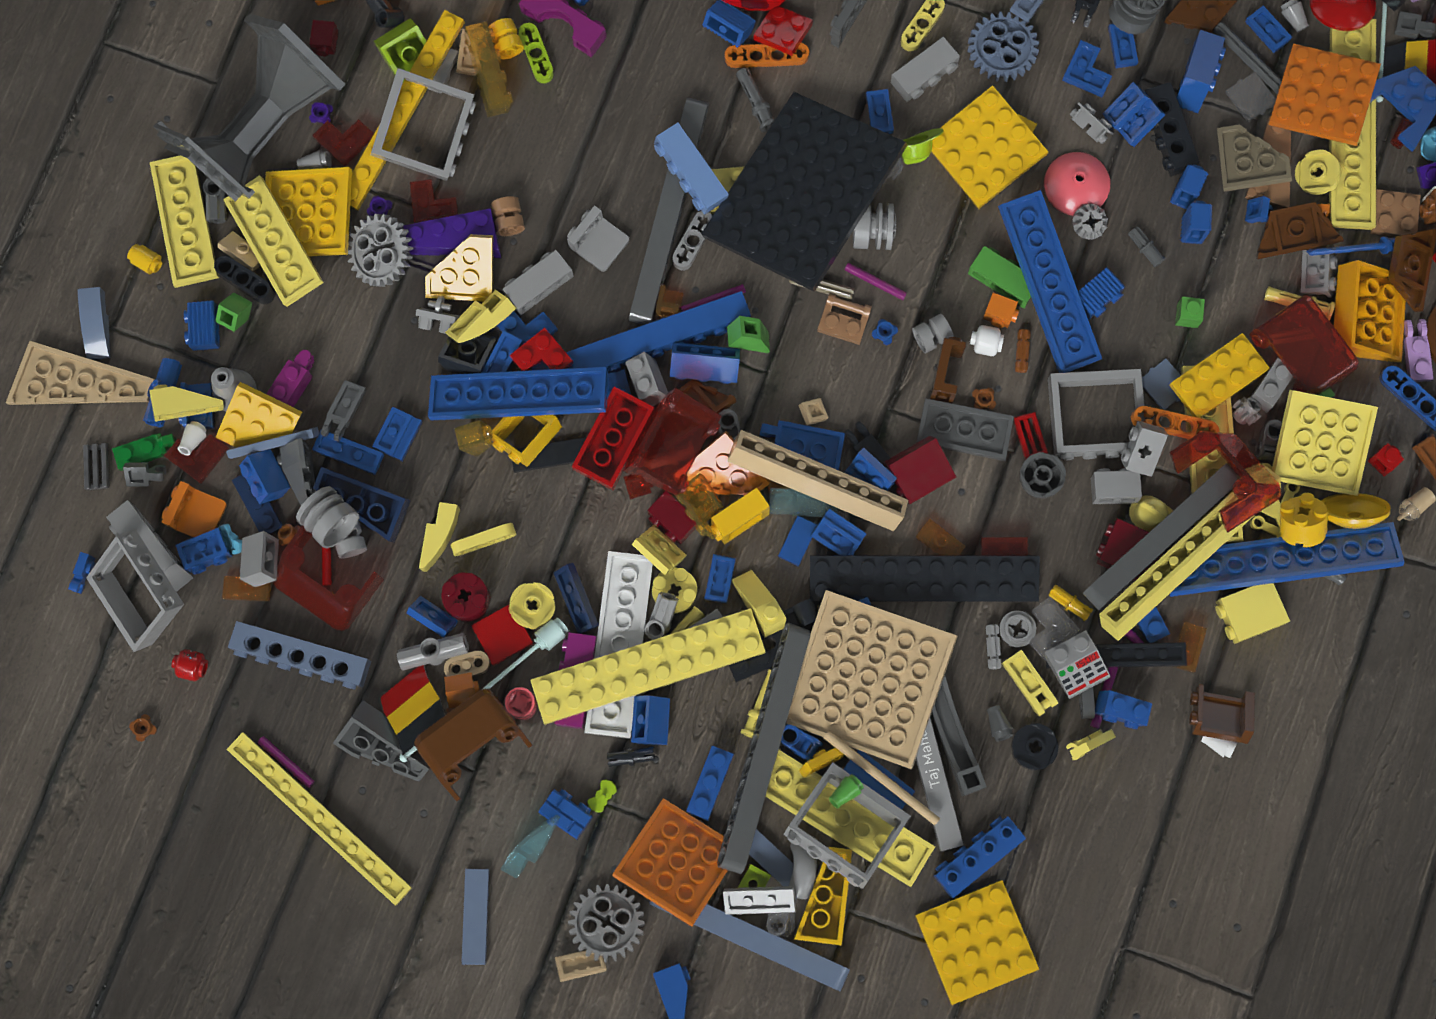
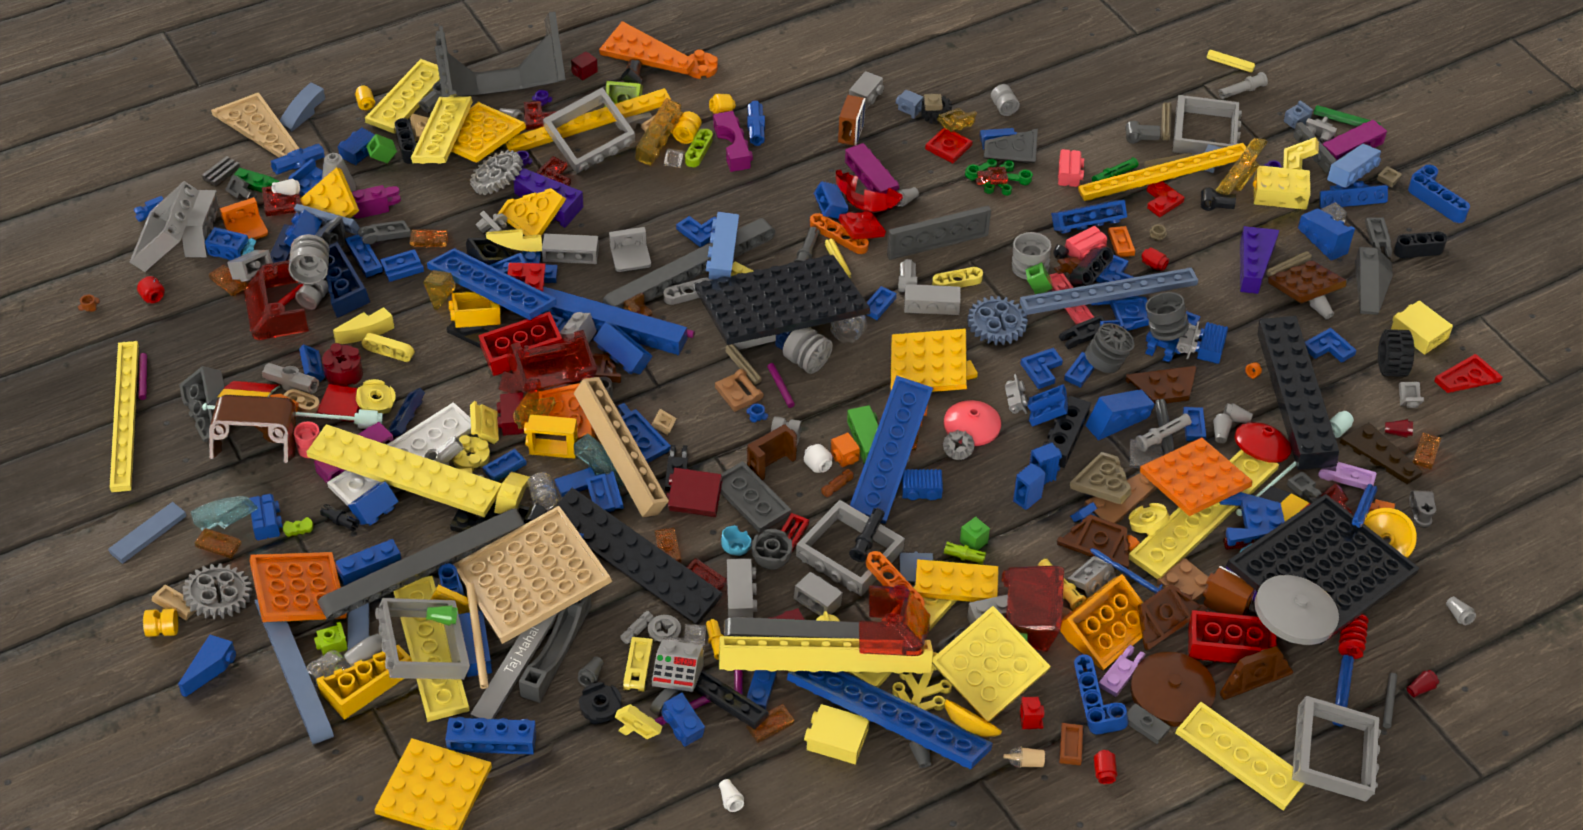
camera: 35 degrees right, 30 degrees down
light yellow slope [149,385,224,422] -> none
sand blue brick [228,621,371,690] -> none
medium nougat wheel [491,196,525,236] -> none
plate [723,886,797,914] -> none
bright green slope [727,316,770,353] -> none
blue plate [844,448,897,491] -> none
lime piece [901,128,944,165] -> none
dark orange plate [972,388,996,410] -> none
light grey brick [1121,421,1168,477] -> none
dark grey axle [1128,227,1166,268] -> none
reddish brown panel [1189,684,1255,744] -> none
light grey gear [1232,397,1261,425] -> none
yellow brick [1280,493,1328,547] -> none
none -> yellow wheel [143,608,179,637]
none -> clear orange plate [195,528,241,559]
none -> clear orange plate [410,229,448,247]
none -> clear wheel [527,472,558,509]
none -> clear slope [664,149,685,168]
none -> blue plate [676,216,717,247]
none -> medium azure hair [721,525,752,556]
none -> light grey brick [727,559,757,618]
none -> light yellow axle [825,238,851,278]
none -> black pin [849,508,885,562]
none -> light grey piece [898,259,917,292]
none -> lime pin [944,541,986,565]
none -> light grey pin [1135,413,1192,452]

